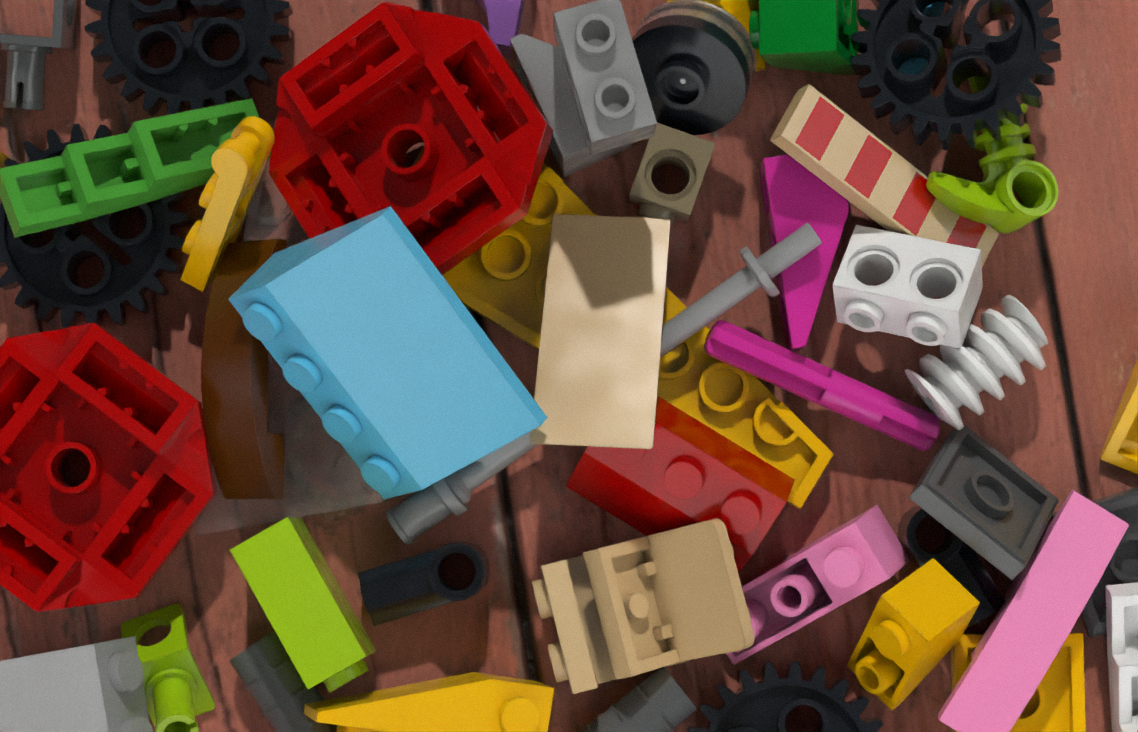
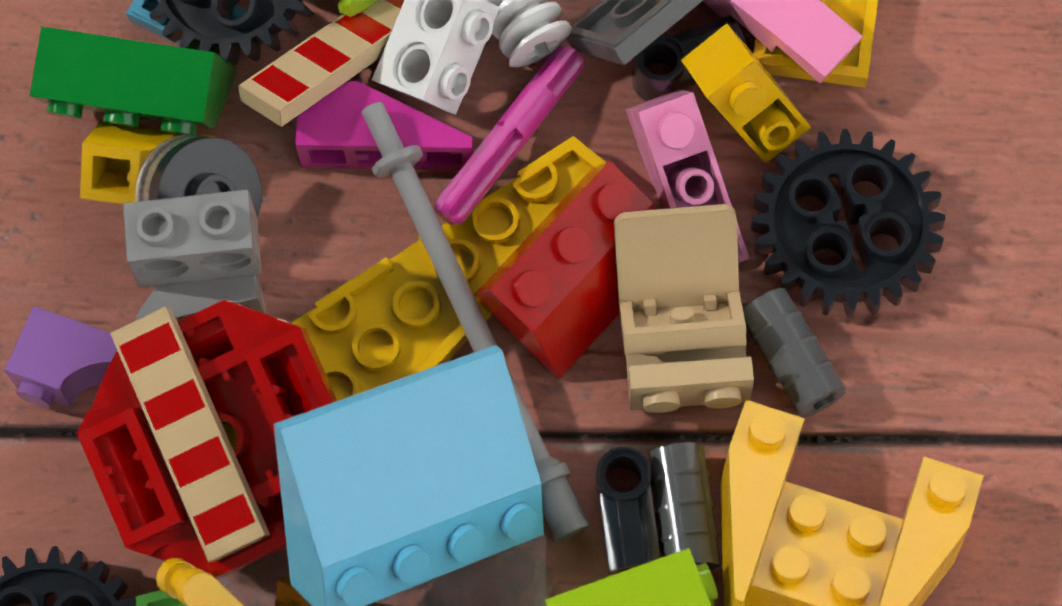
camera: 75 degrees left, 15 degrees down
tan sticker [530,214,671,449] -> none
dark tan brick [628,123,716,228] -> none
none -> tile [110,306,270,562]
none -> dark grey axle [650,442,721,571]

